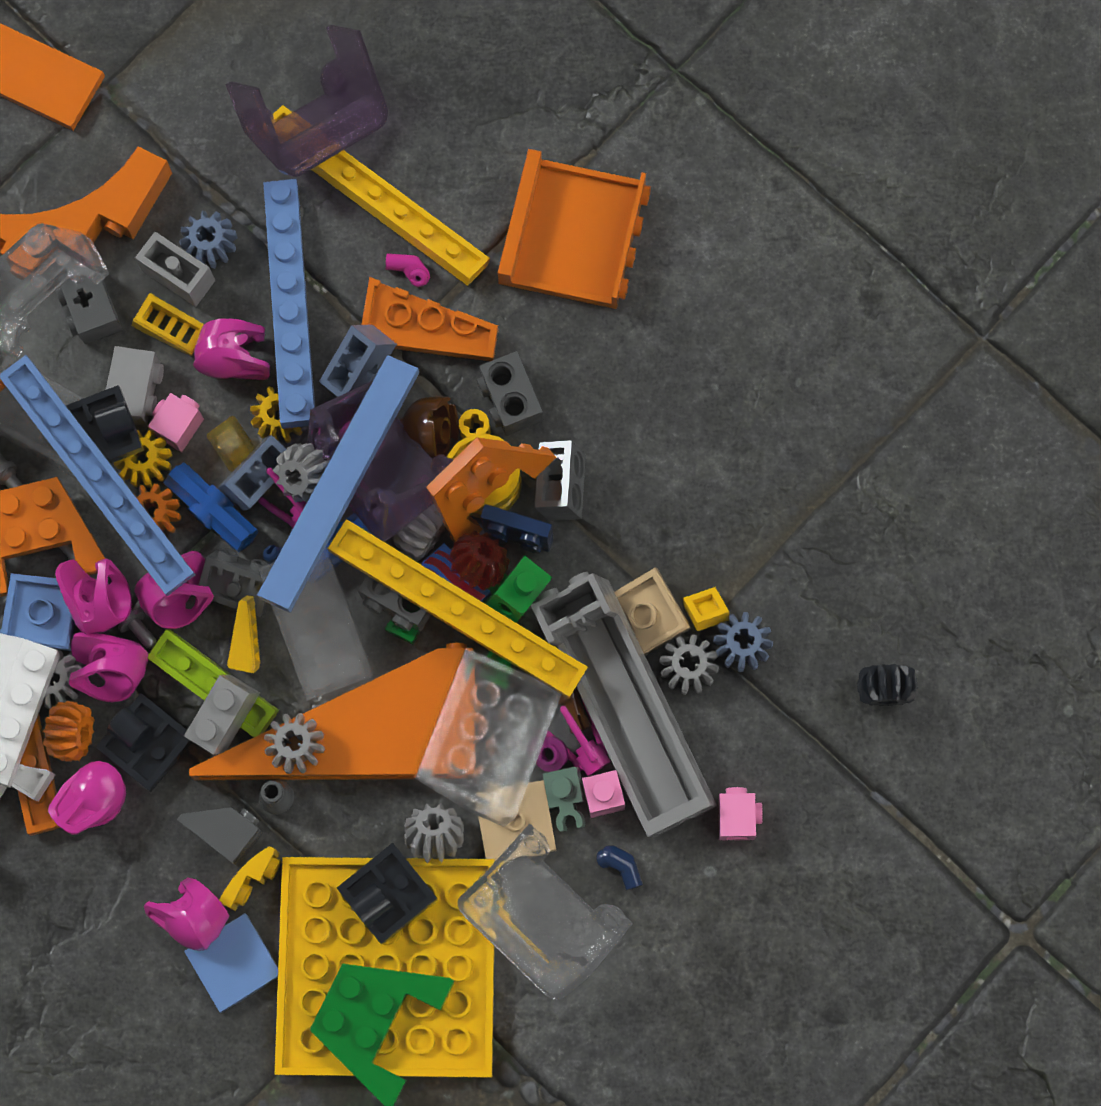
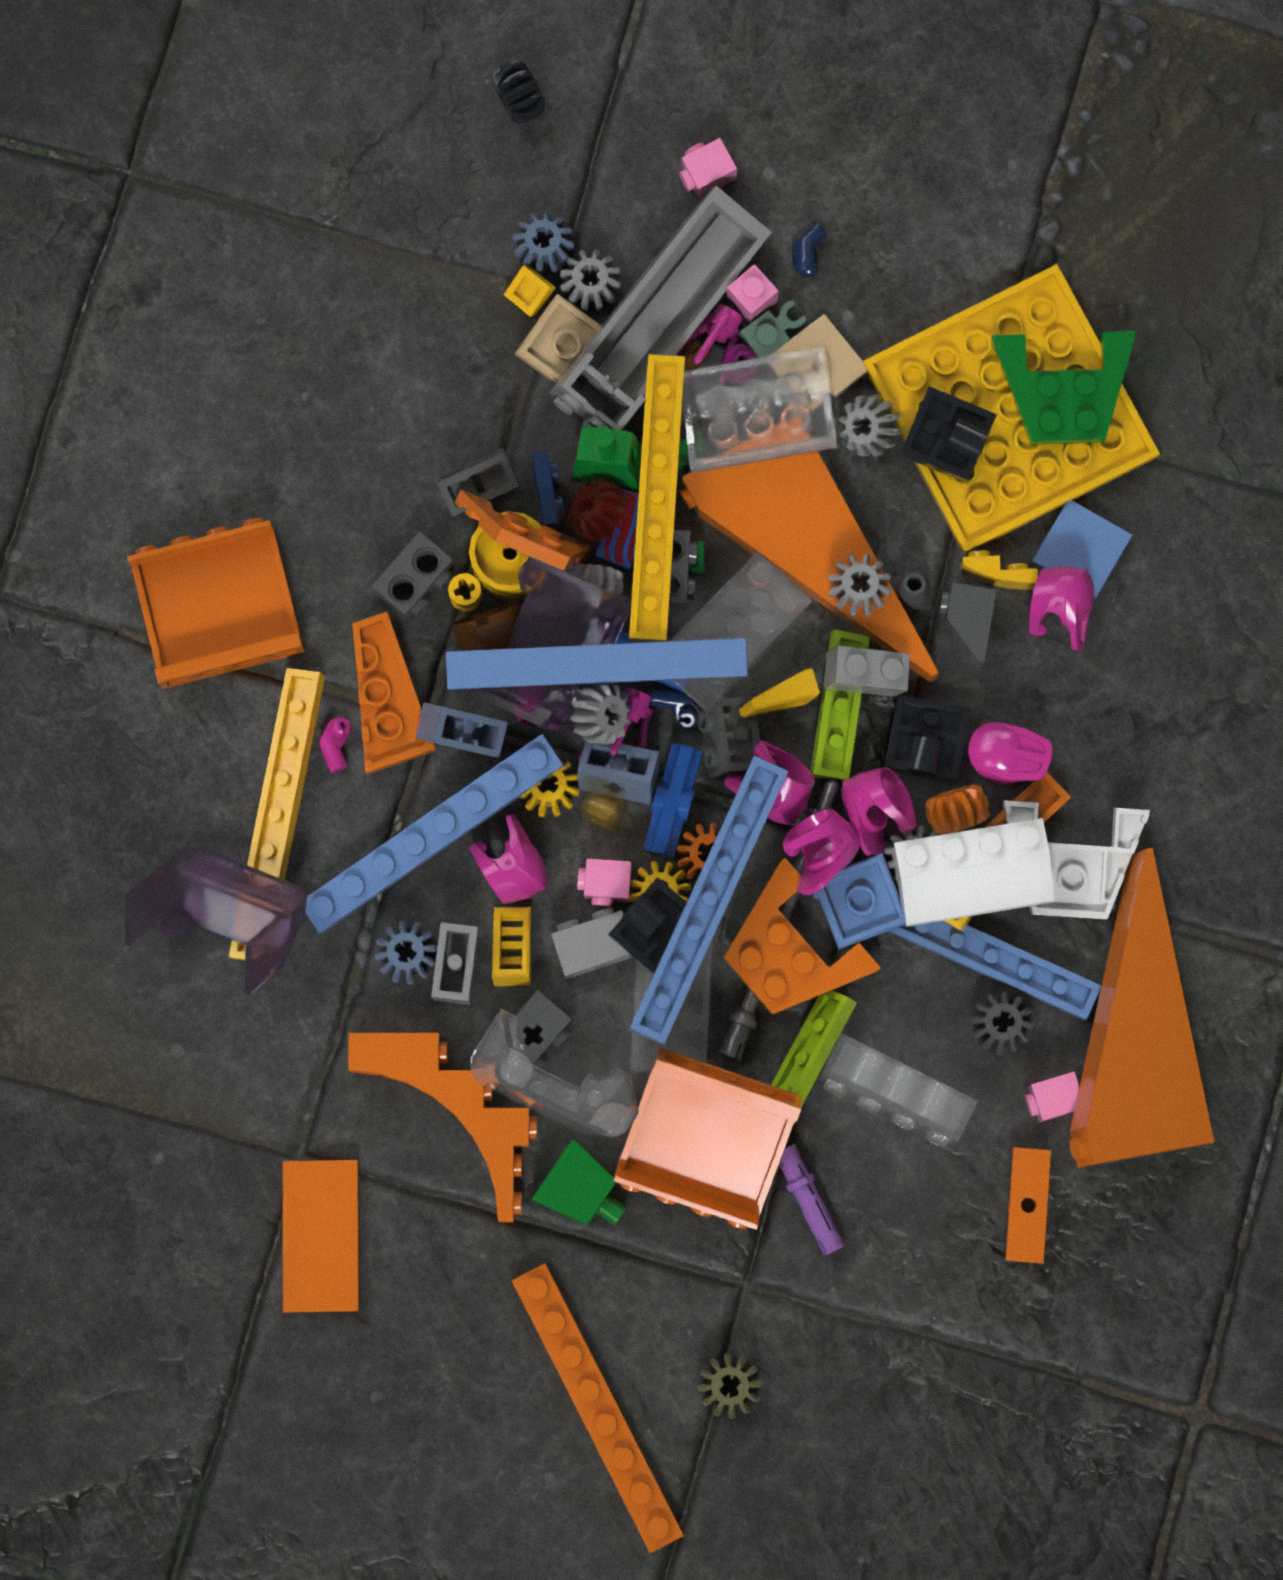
camera: 120 degrees left, 5 degrees up
clear windscreen [458,824,633,1000] -> none

